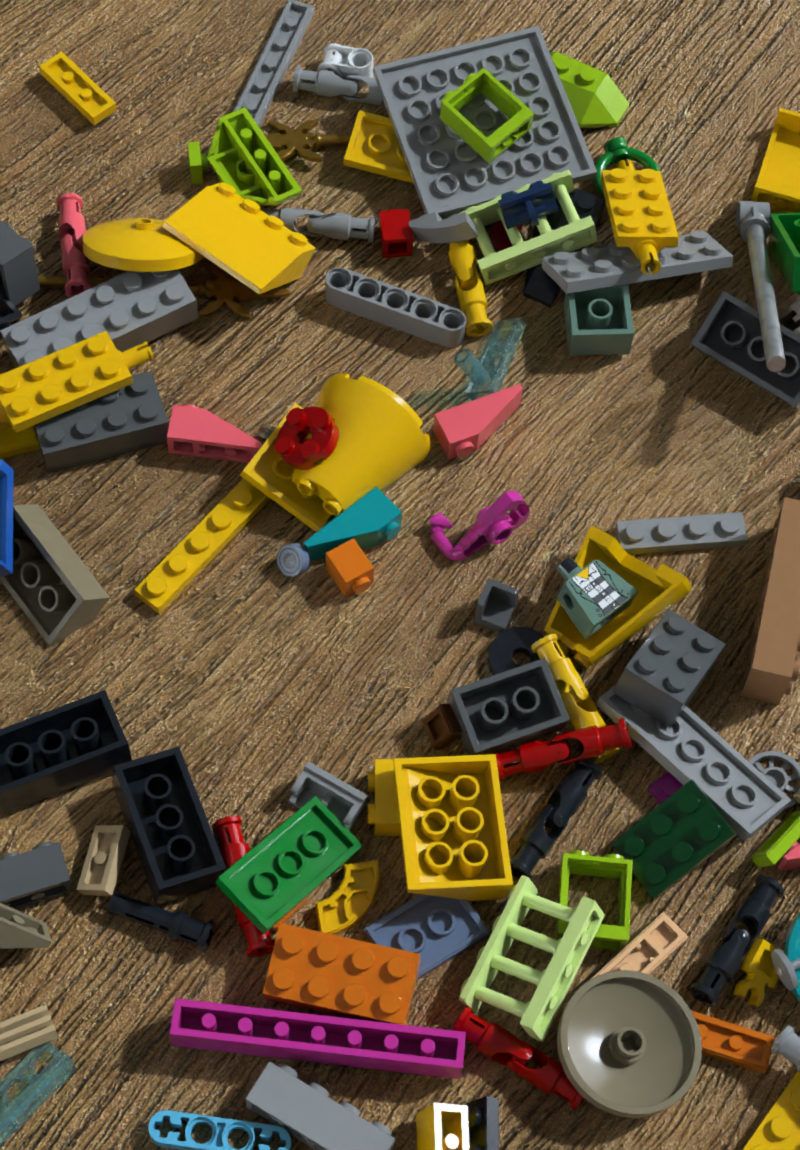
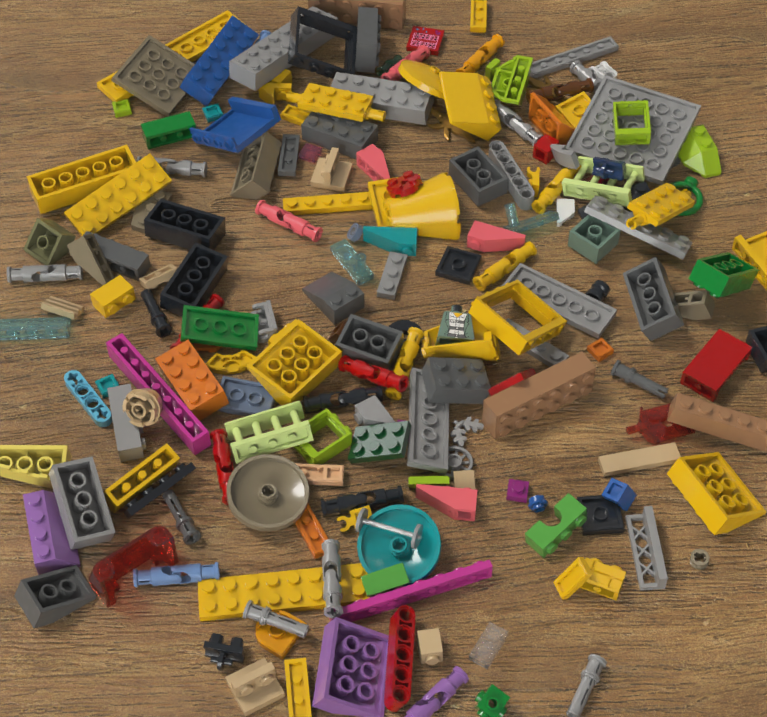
camera: 50 degrees right, 10 degrees down
orange brick [326,538,374,597] -> none
dark pink animal [429,491,530,561] -> none
dark grey panel [474,578,519,633] -> none
flat silver piece [735,201,786,372] -> none
none -> yellow brick [90,275,136,318]
none -> teal tile [95,374,119,399]
none -> tan cone [122,388,163,427]
none -> coral piece [255,200,323,242]
none -> dark grey plate [278,134,300,177]
none -> clear pink tile [299,143,322,163]
none -> dark grey slope [302,272,365,325]
none -> tan bracket [310,147,353,192]
none -> clear light blue piece [330,239,374,286]
none -> light grey slope [354,395,395,426]
none -> clear green pin [377,55,403,77]
none -> light grey plate [377,251,408,300]
none -> red tile [406,26,445,56]
none -> black tile [435,246,482,285]
none -> dark grey brick [449,146,508,207]
none -> light grey animal [450,417,484,448]
none -> light orange piece [455,34,505,73]
none -> yellow window [468,279,567,355]
none -> yellow piece [473,241,537,291]
none -> red tile [488,368,536,396]
none -> light grey plate [501,263,617,339]
none -> reddish brown piece [526,78,594,105]
none -> yellow plate [526,167,540,197]
none -> orange slope [528,92,575,145]
none -> white tile [556,199,575,227]
none -> black wheel [586,280,610,302]
none -> orange tile [587,337,614,362]

